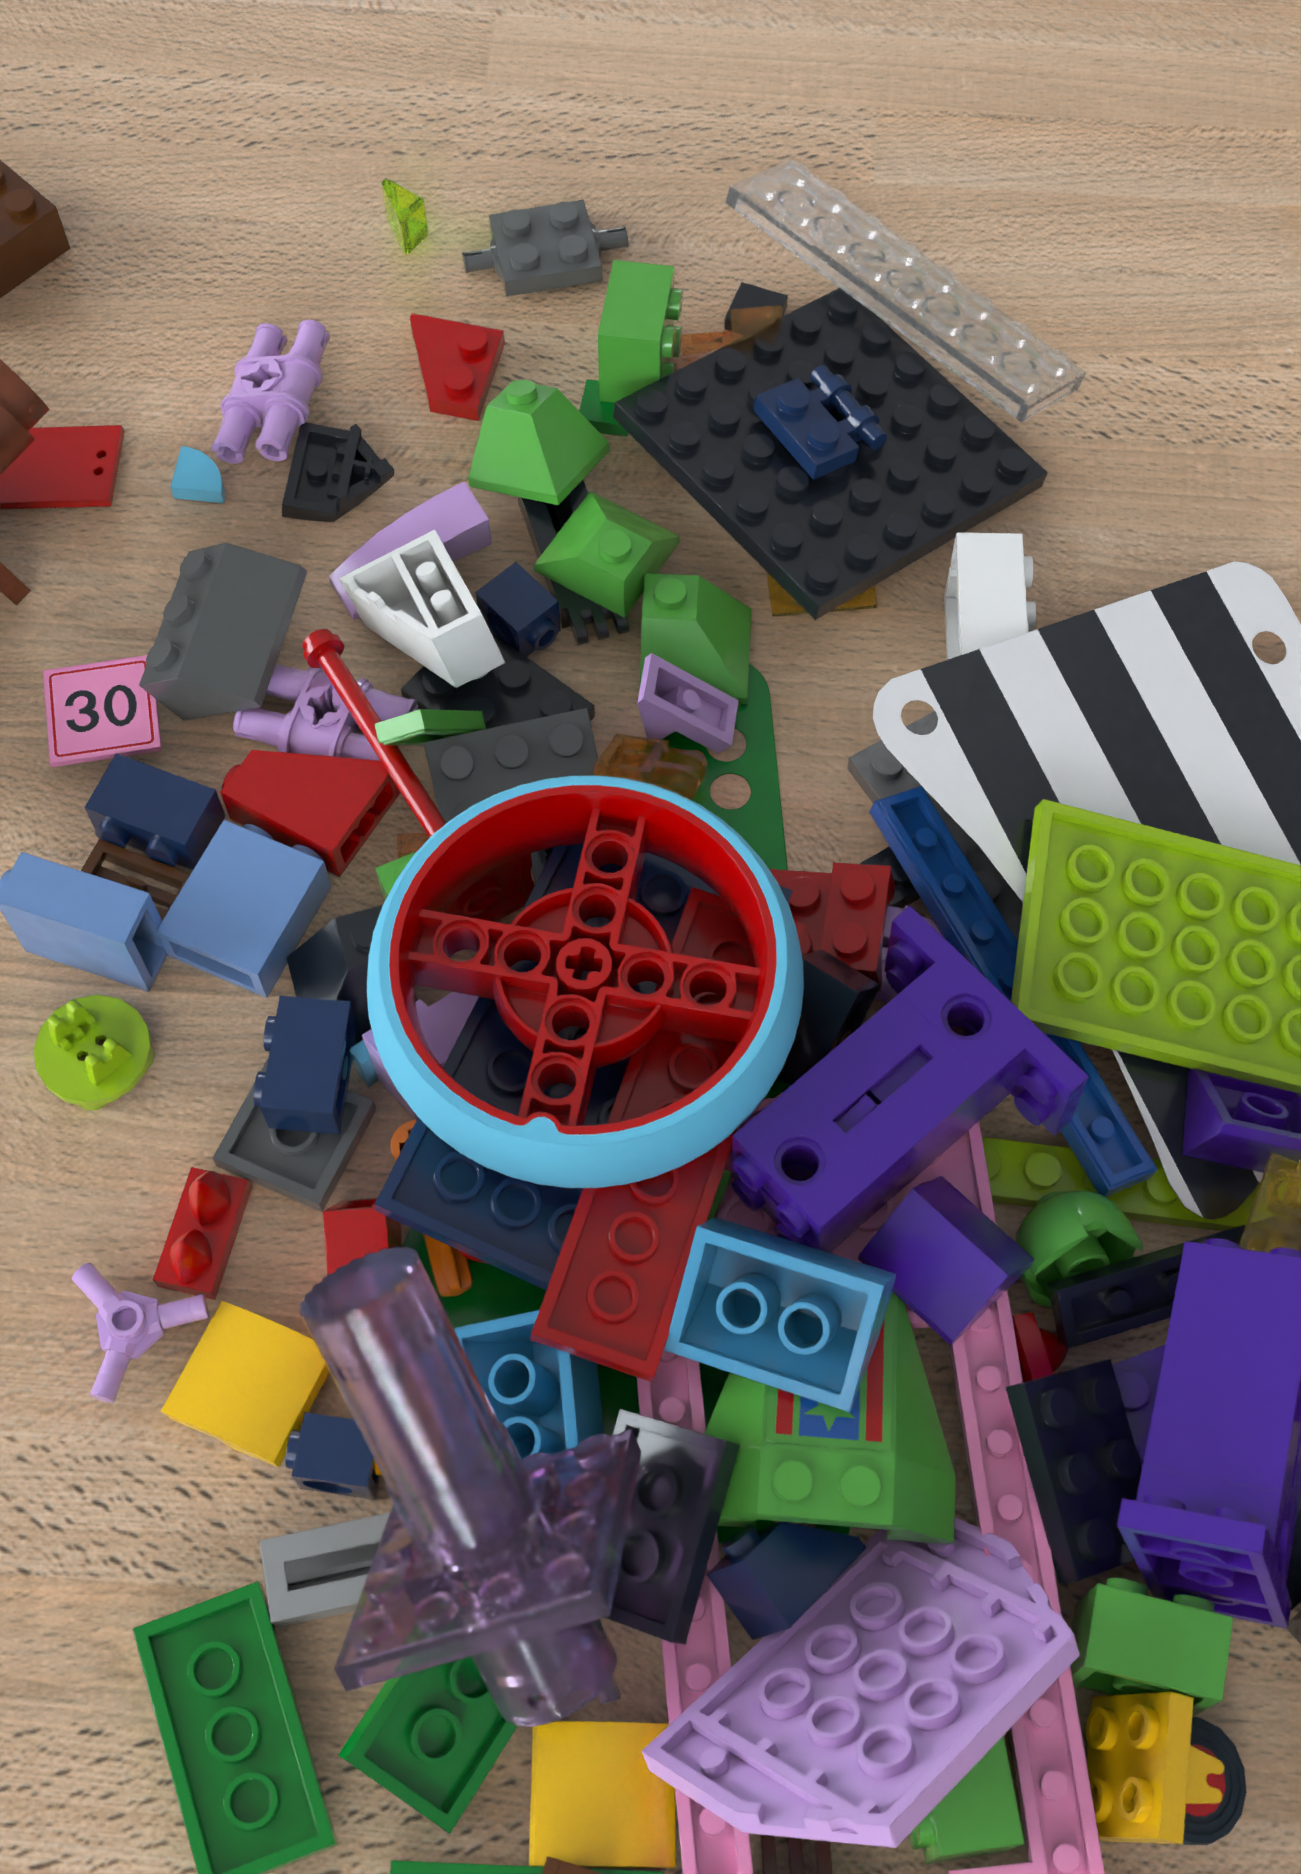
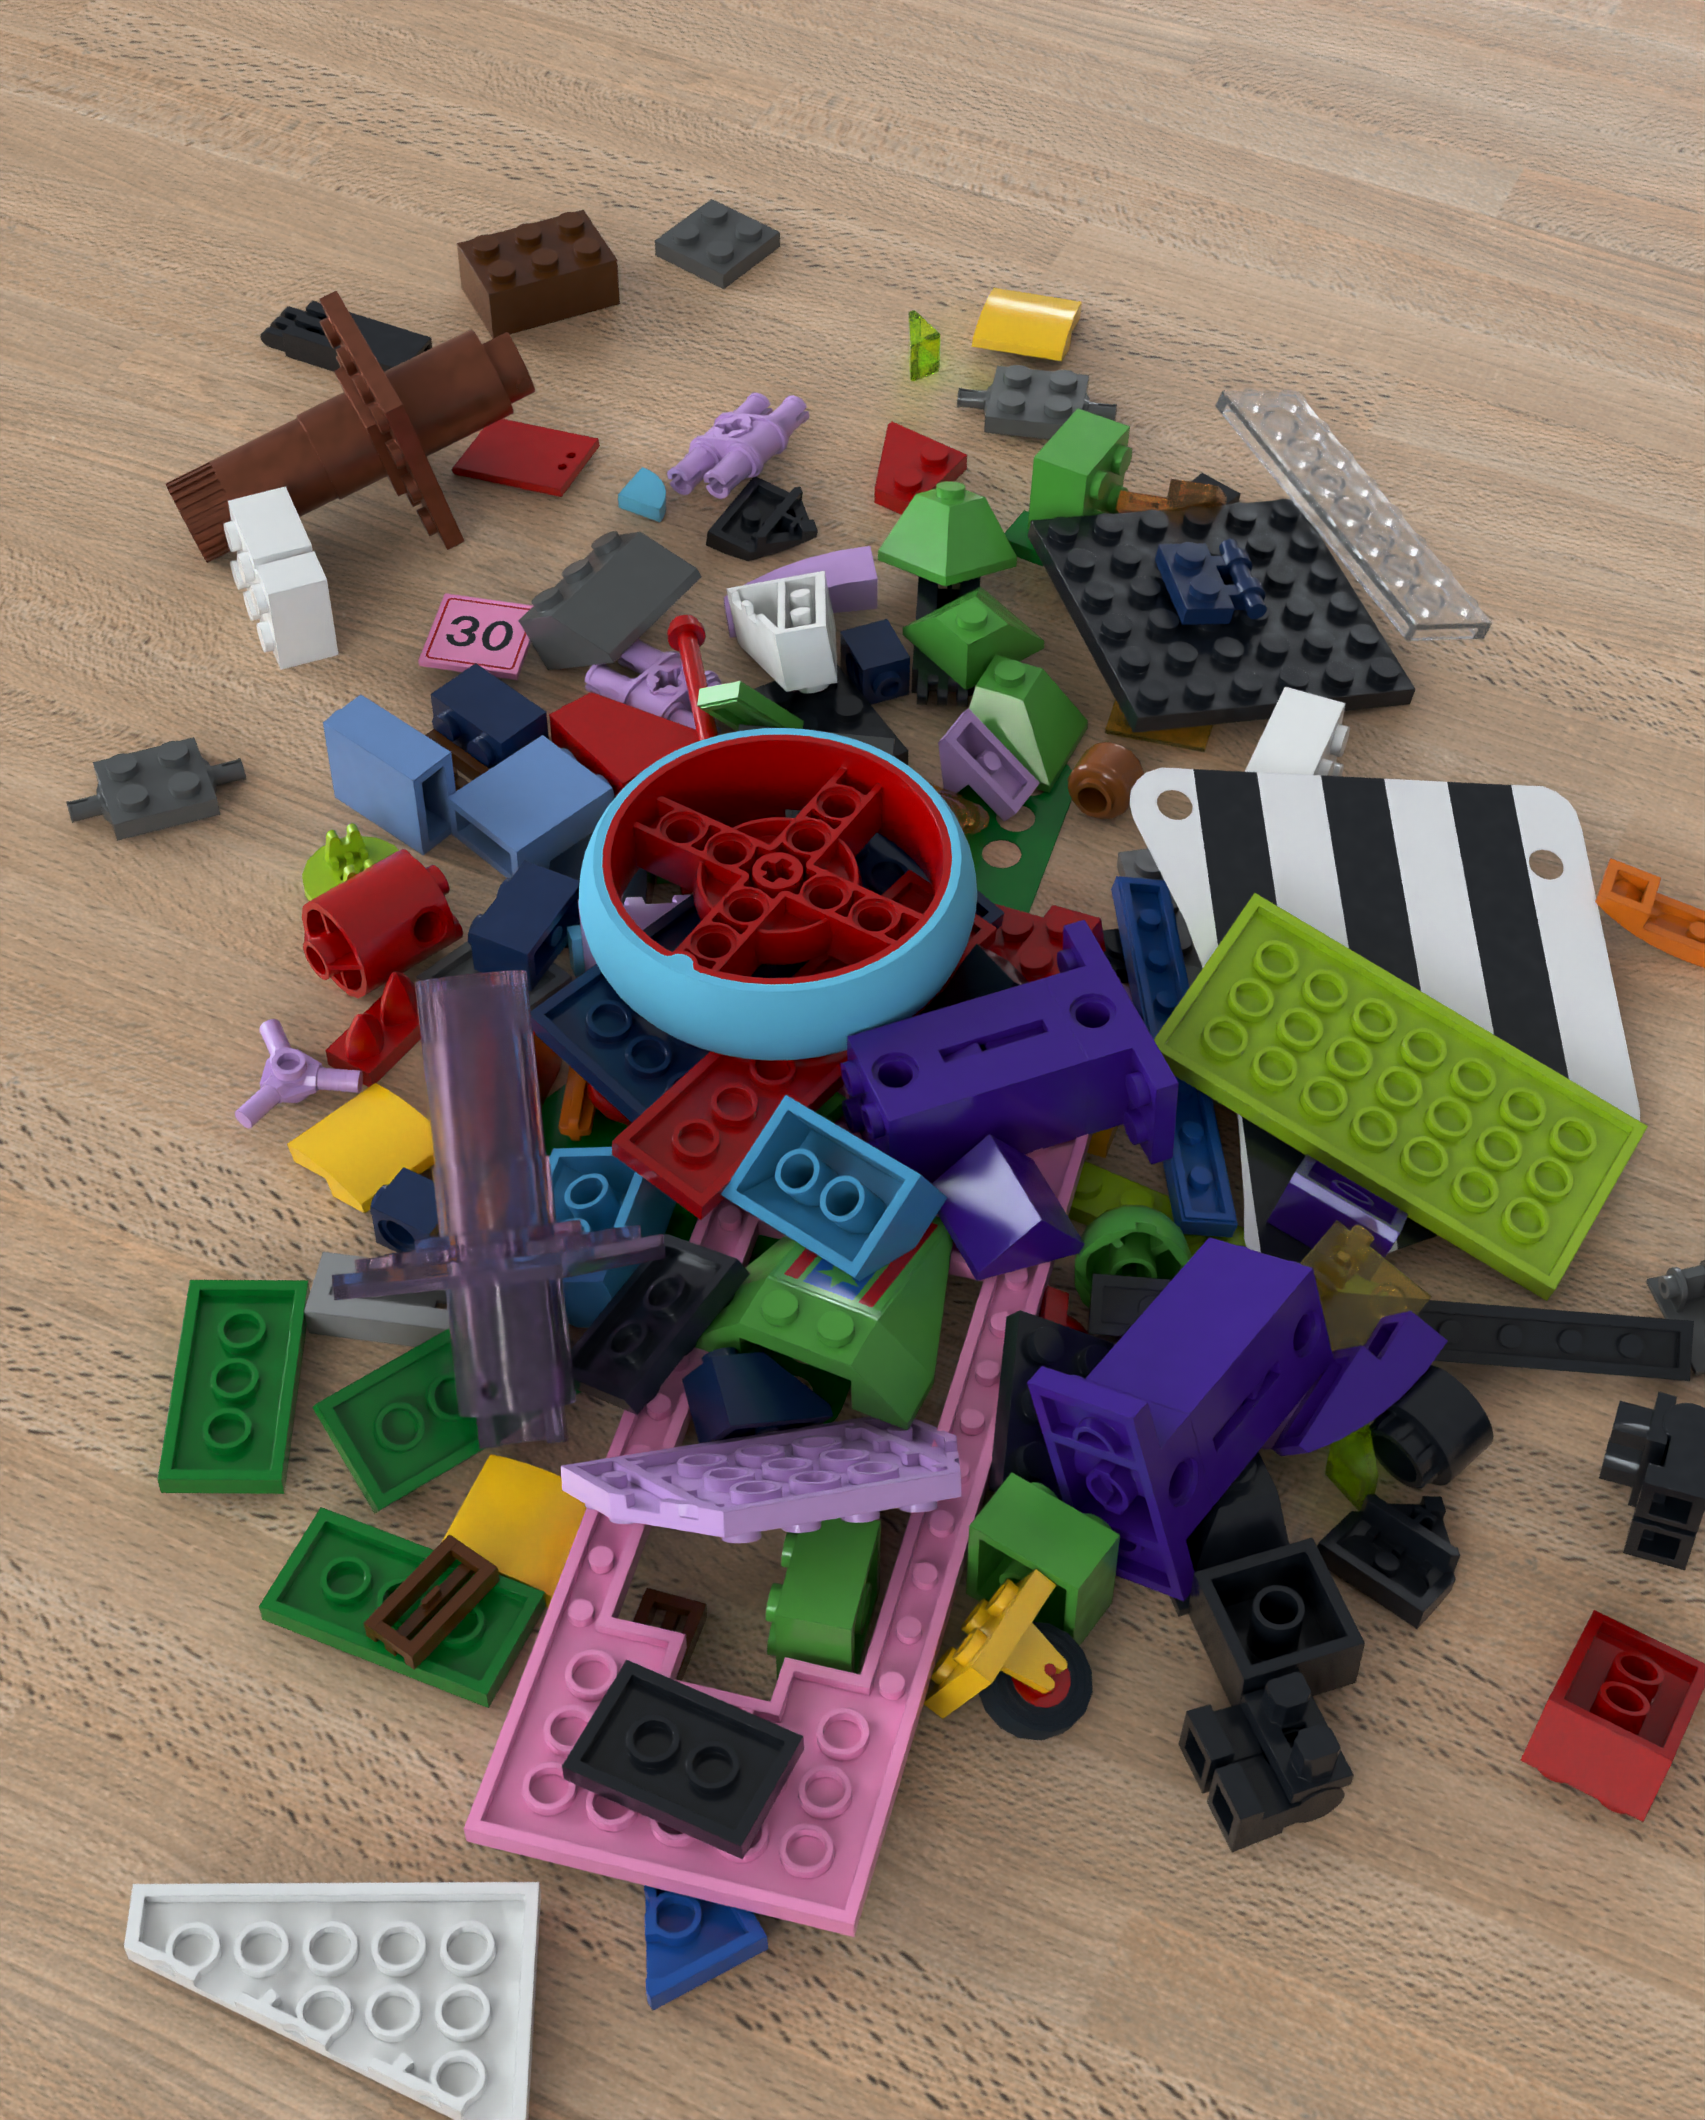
camera: 20 degrees right, 15 degrees down
none -> red cylinder [302,849,463,999]
none -> dark grey plate [655,199,780,289]
none -> yellow slope [972,288,1082,361]
none -> dark orange head [1068,742,1144,820]

